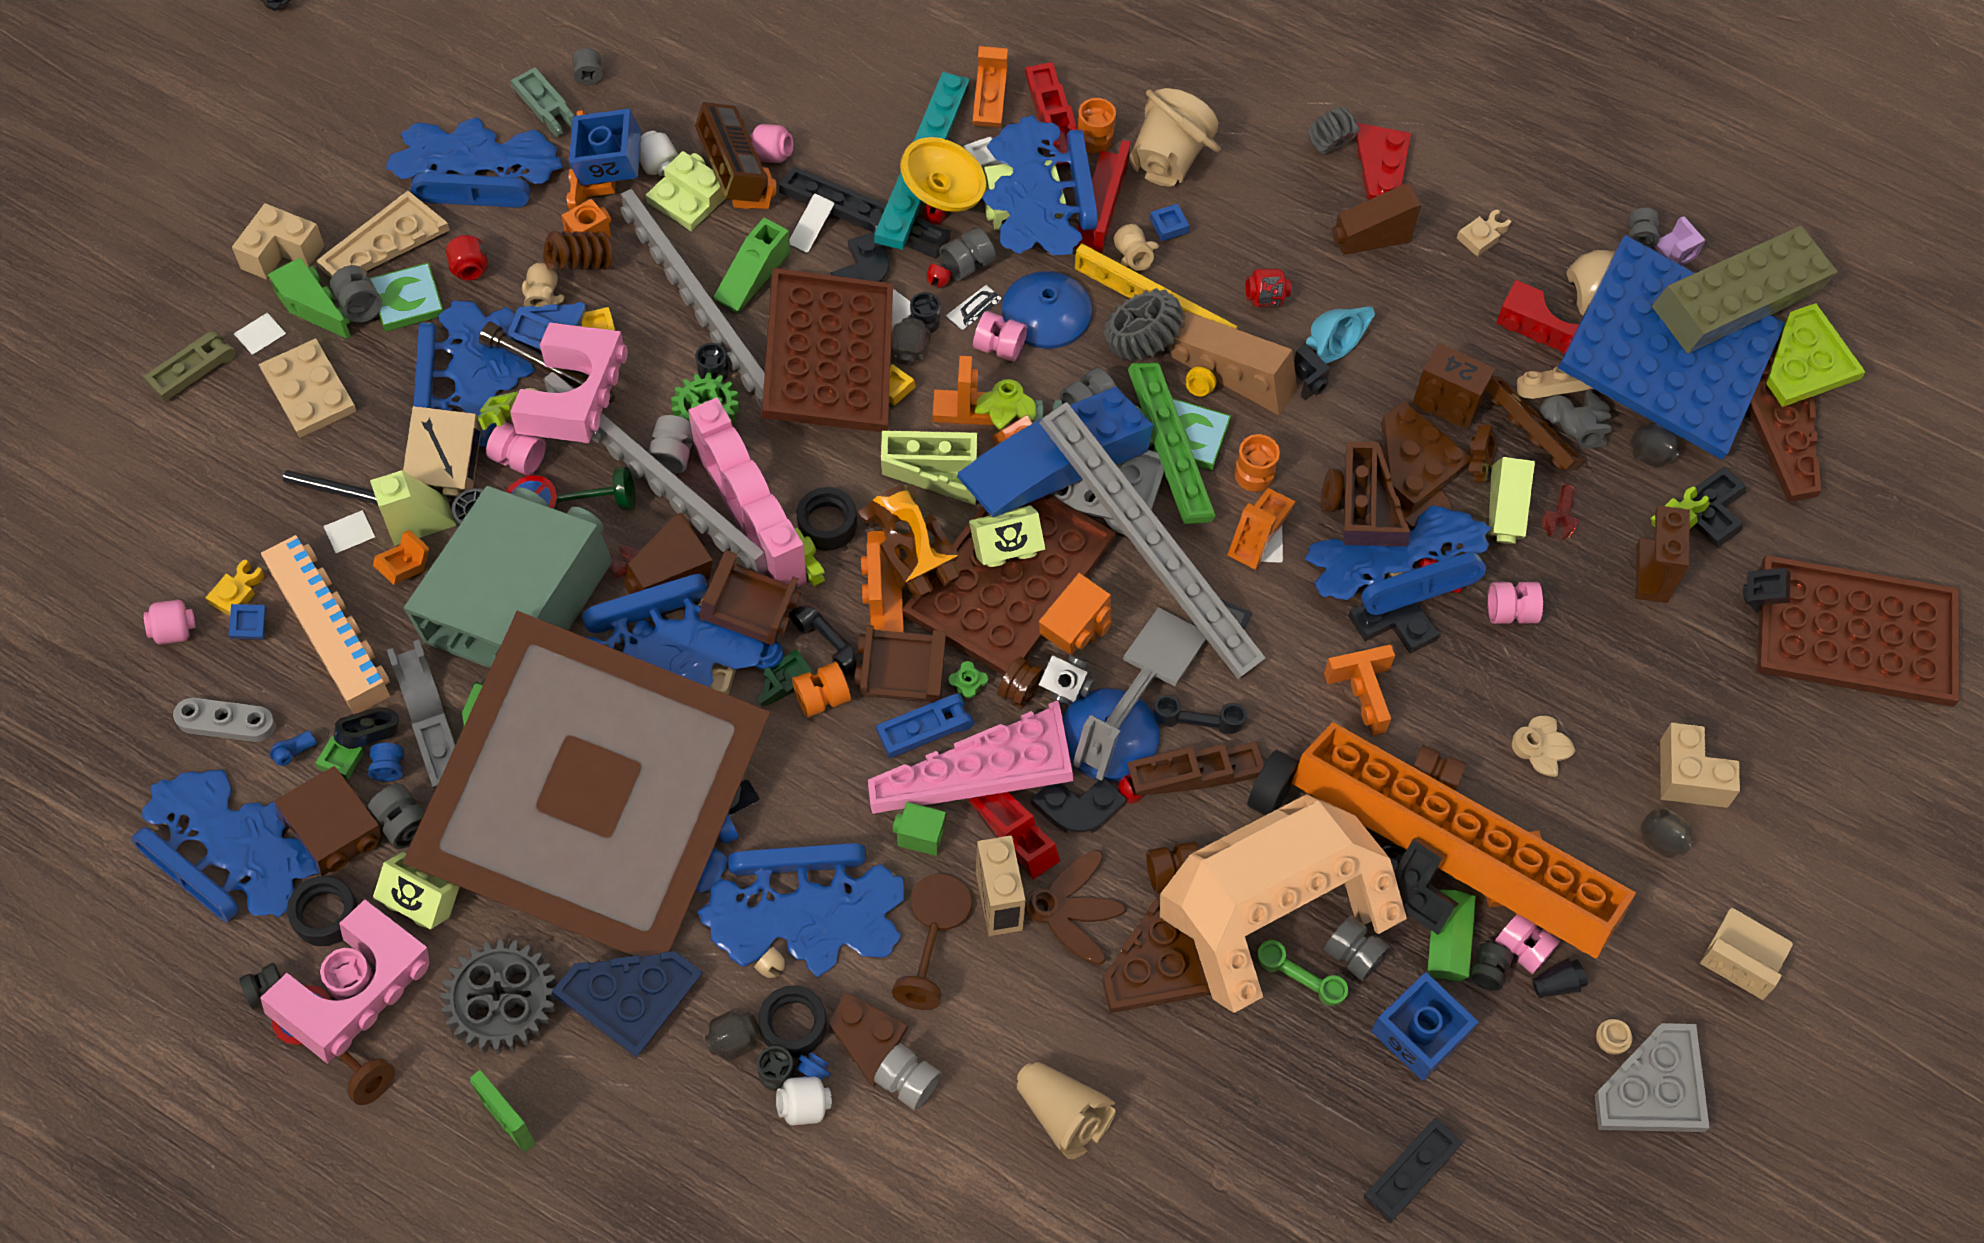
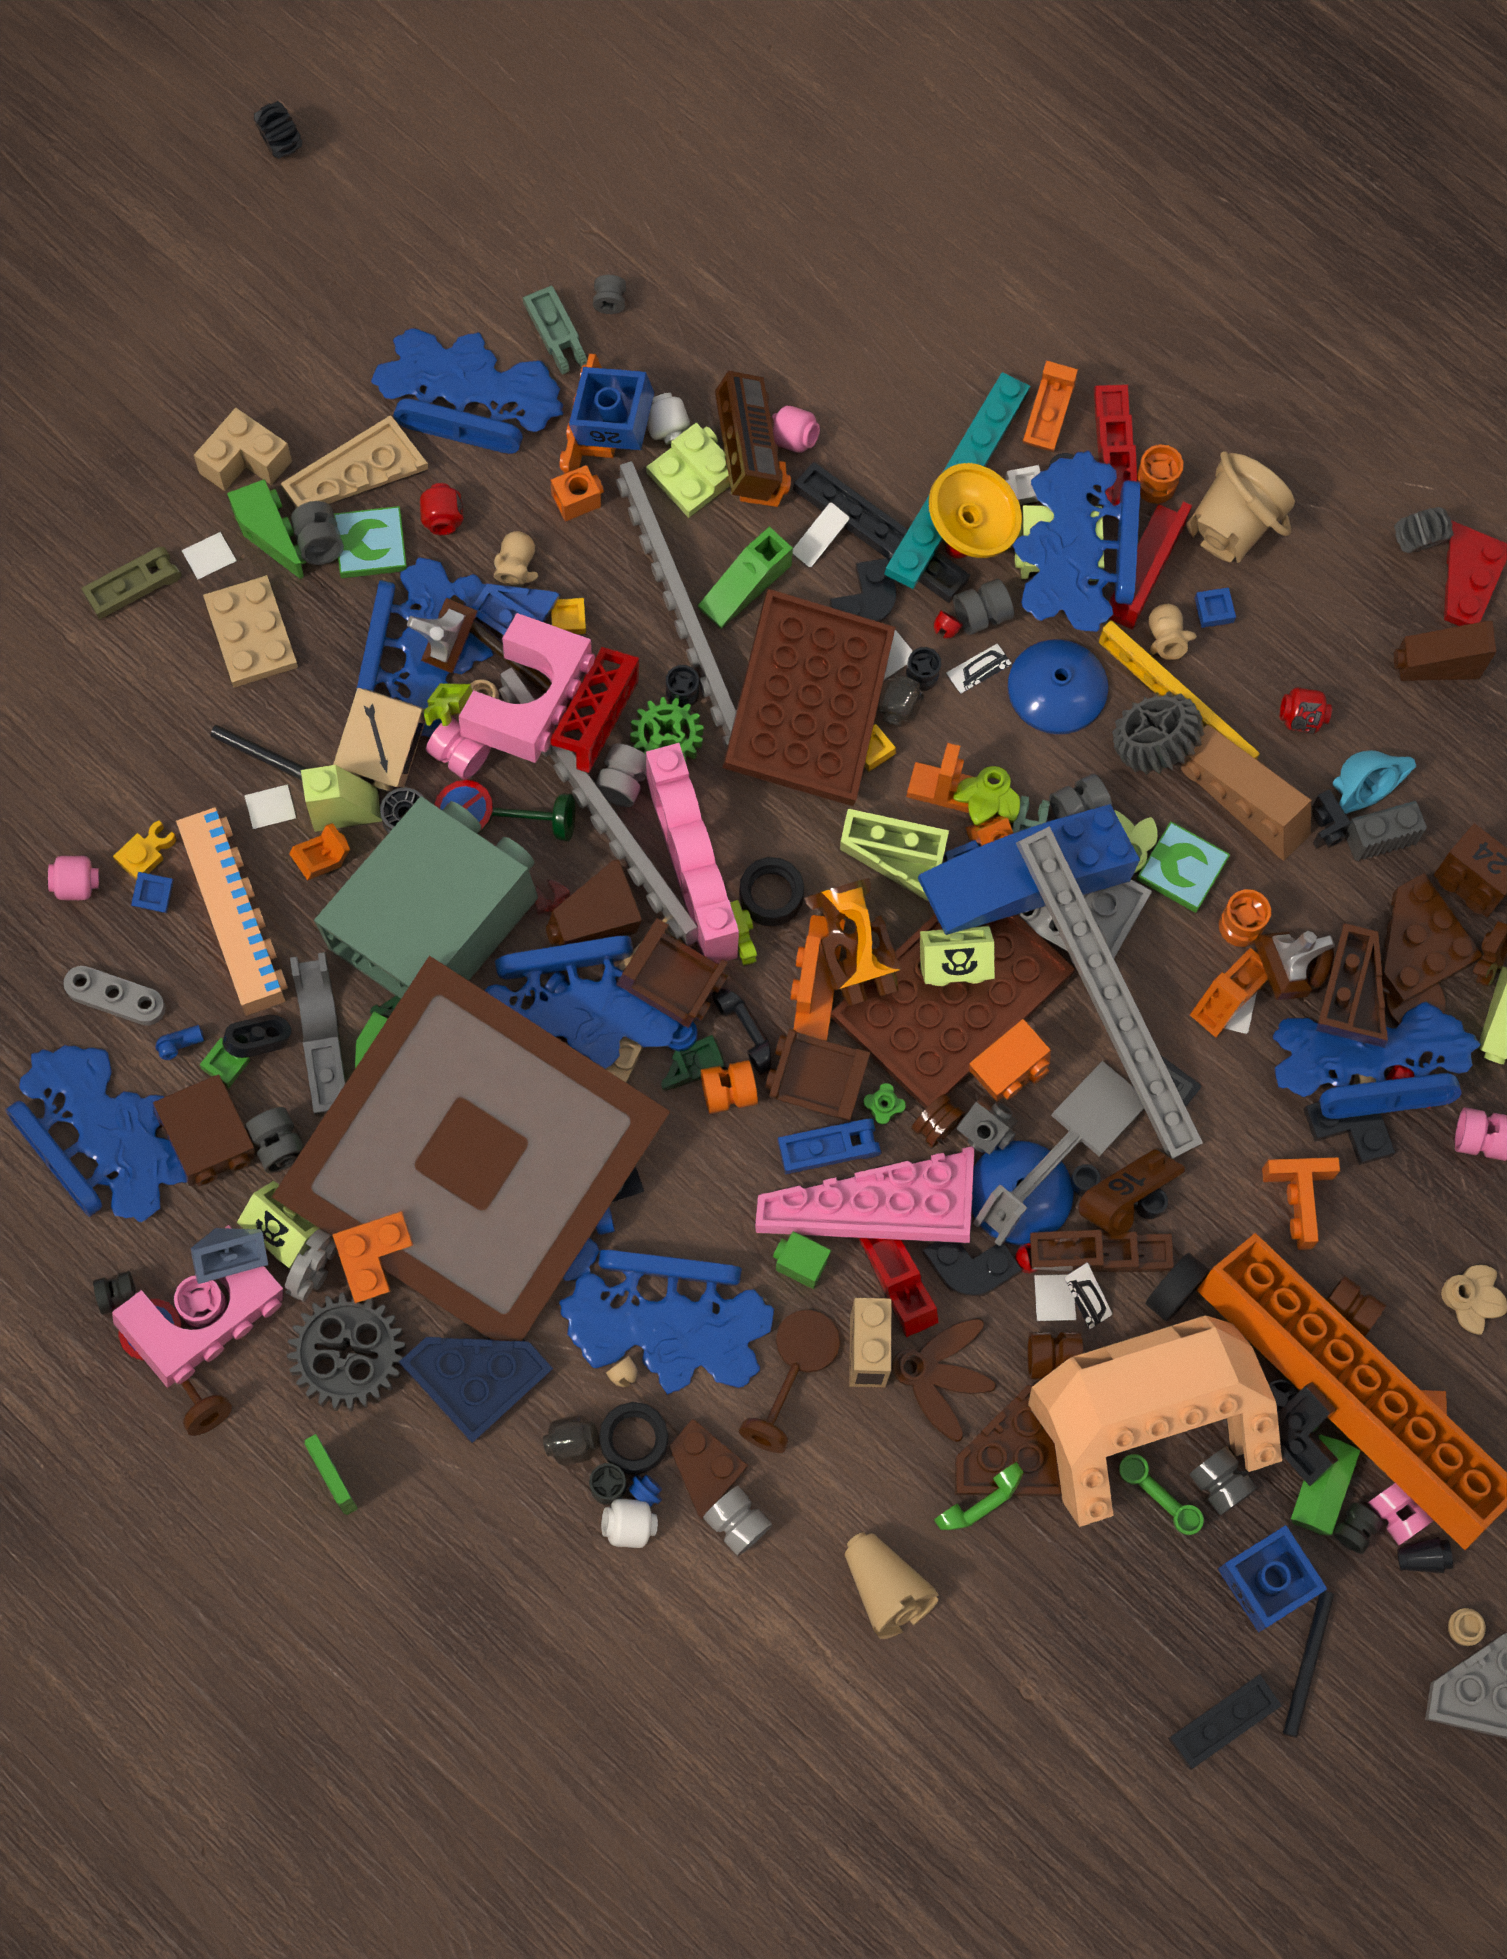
camera: 10 degrees right, 10 degrees up
black tyre [287,876,358,946] -> none
blue wheel [368,743,404,782] -> none
reddish brown piece [543,231,613,270] -> none
bright pink wheel [973,311,1027,362] -> none
bright green tile [1128,362,1216,524] -> none
yellow plate [1186,366,1216,397] -> none
none -> sand blue slope [191,1228,268,1284]
none -> light grey plate [285,1229,337,1302]
none -> orange plate [332,1211,414,1303]
none -> piece [407,598,478,674]
none -> red fence [551,647,639,773]
none -> bright green bar [934,1462,1023,1530]
none -> white sticker [1034,1275,1076,1321]
none -> sticker [1064,1263,1112,1329]
none -> reddish brown door [1079,1149,1185,1236]
none -> piece [1254,931,1335,1000]
none -> black bar [1282,1591,1334,1738]
none -> dark grey brick [1345,801,1427,862]

